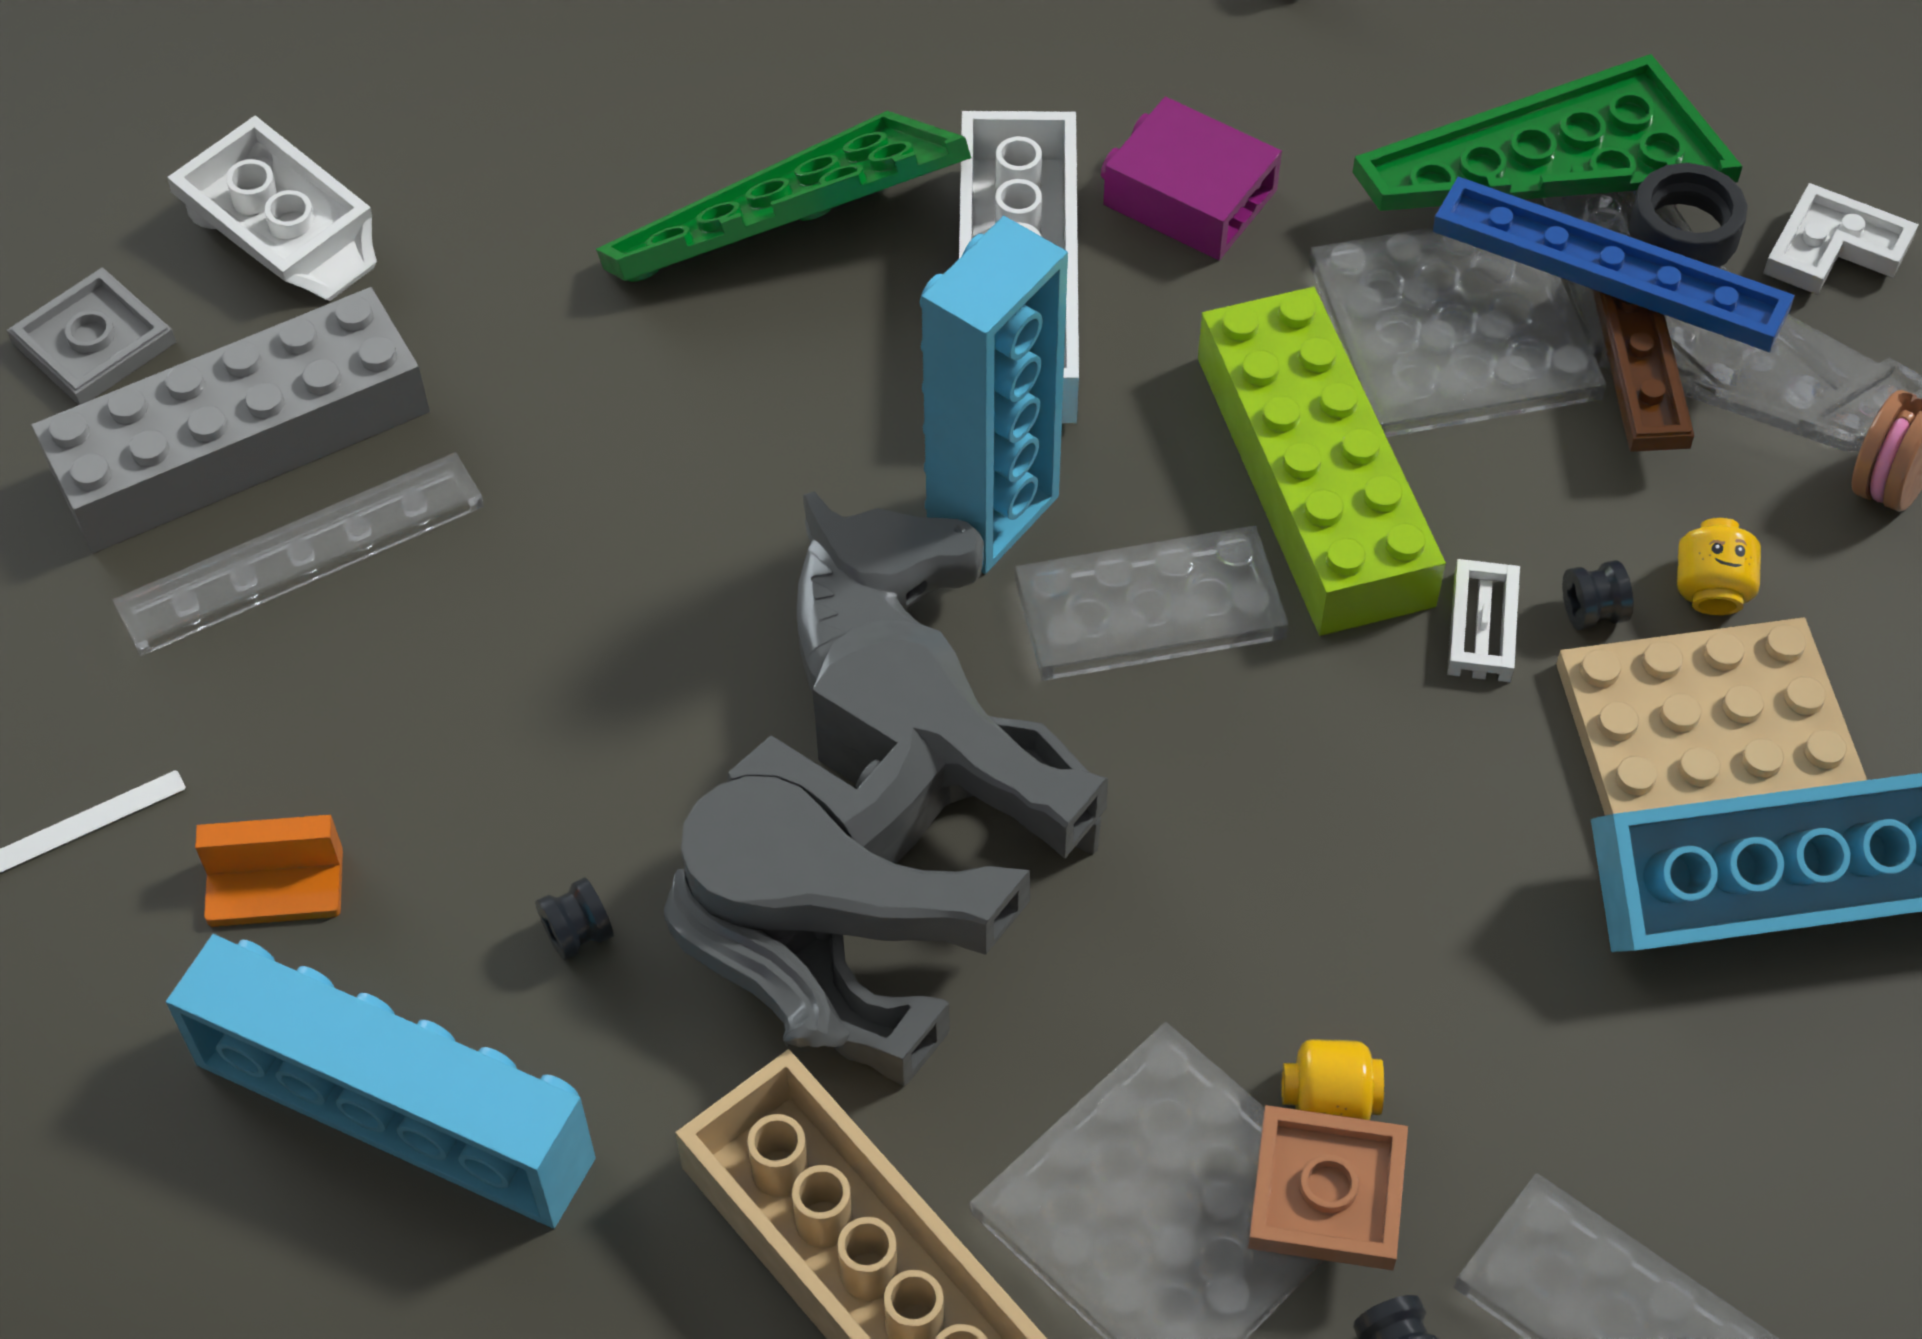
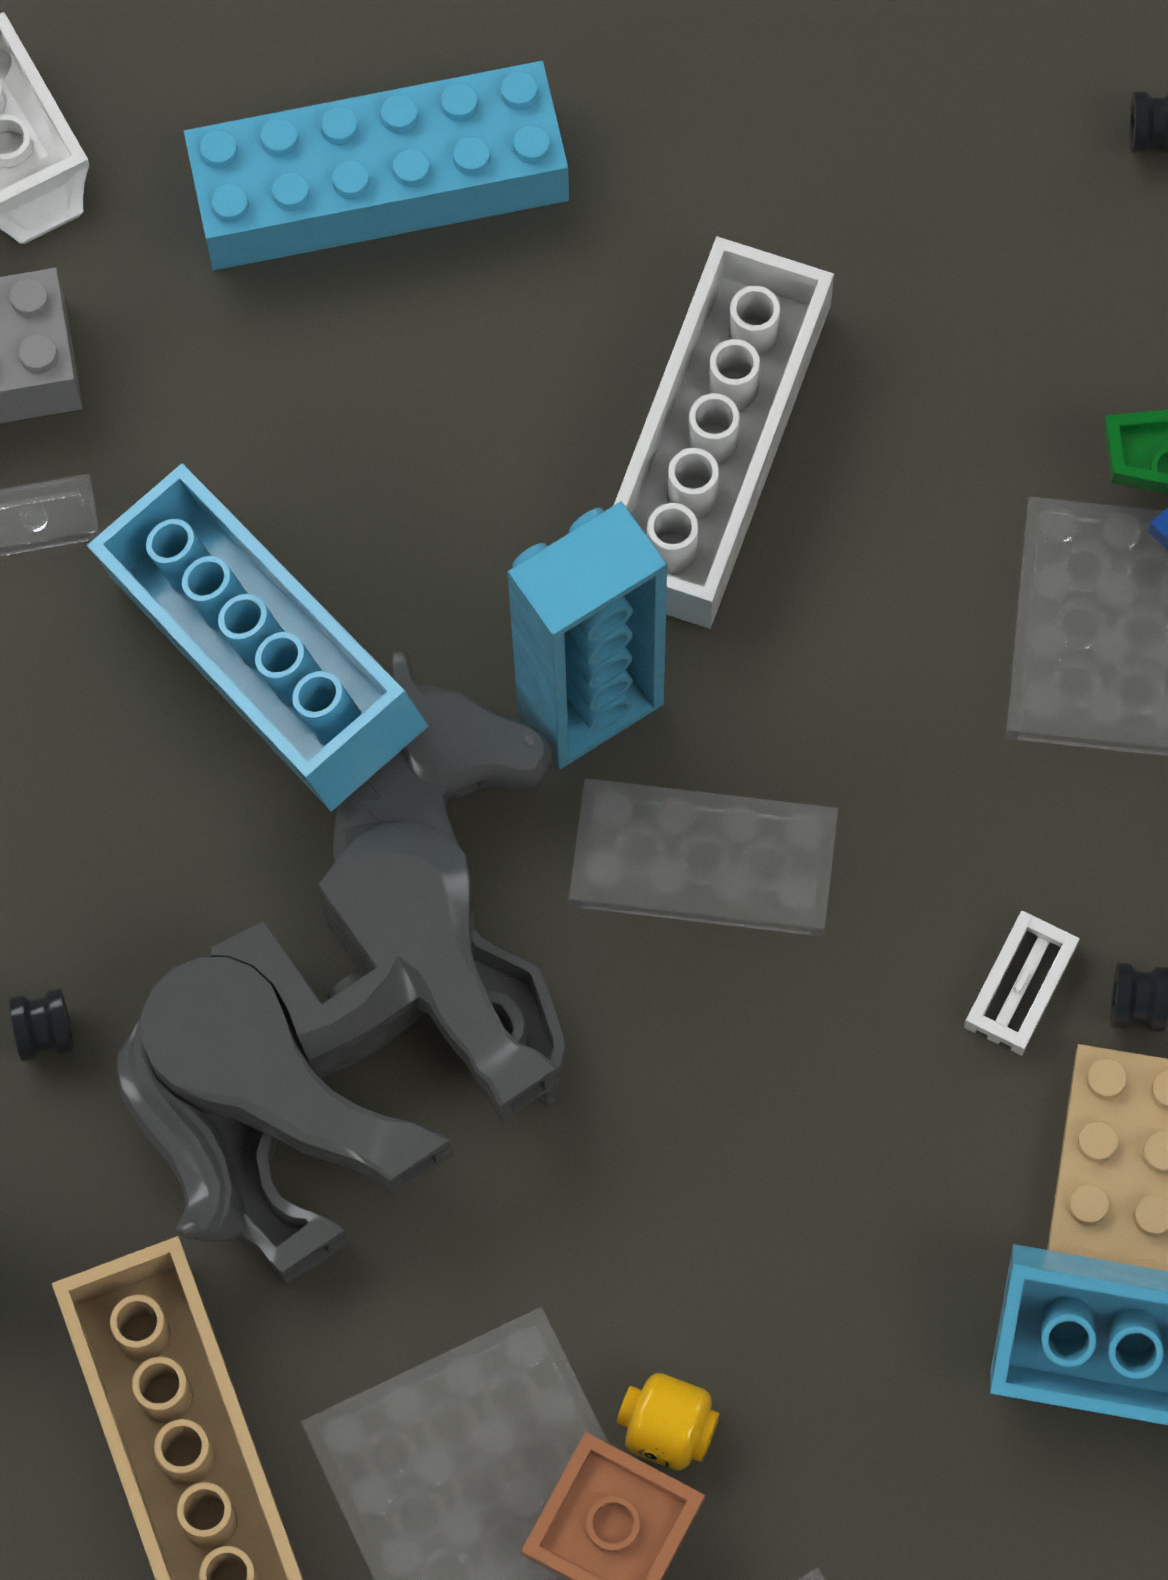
camera: 20 degrees right, 15 degrees up
green wing [596,111,972,282] -> none
magenta brick [1101,96,1282,261] -> none
lime brick [1198,286,1446,636] -> none
none -> medium azure brick [87,463,428,812]
none -> medium azure brick [184,61,569,271]

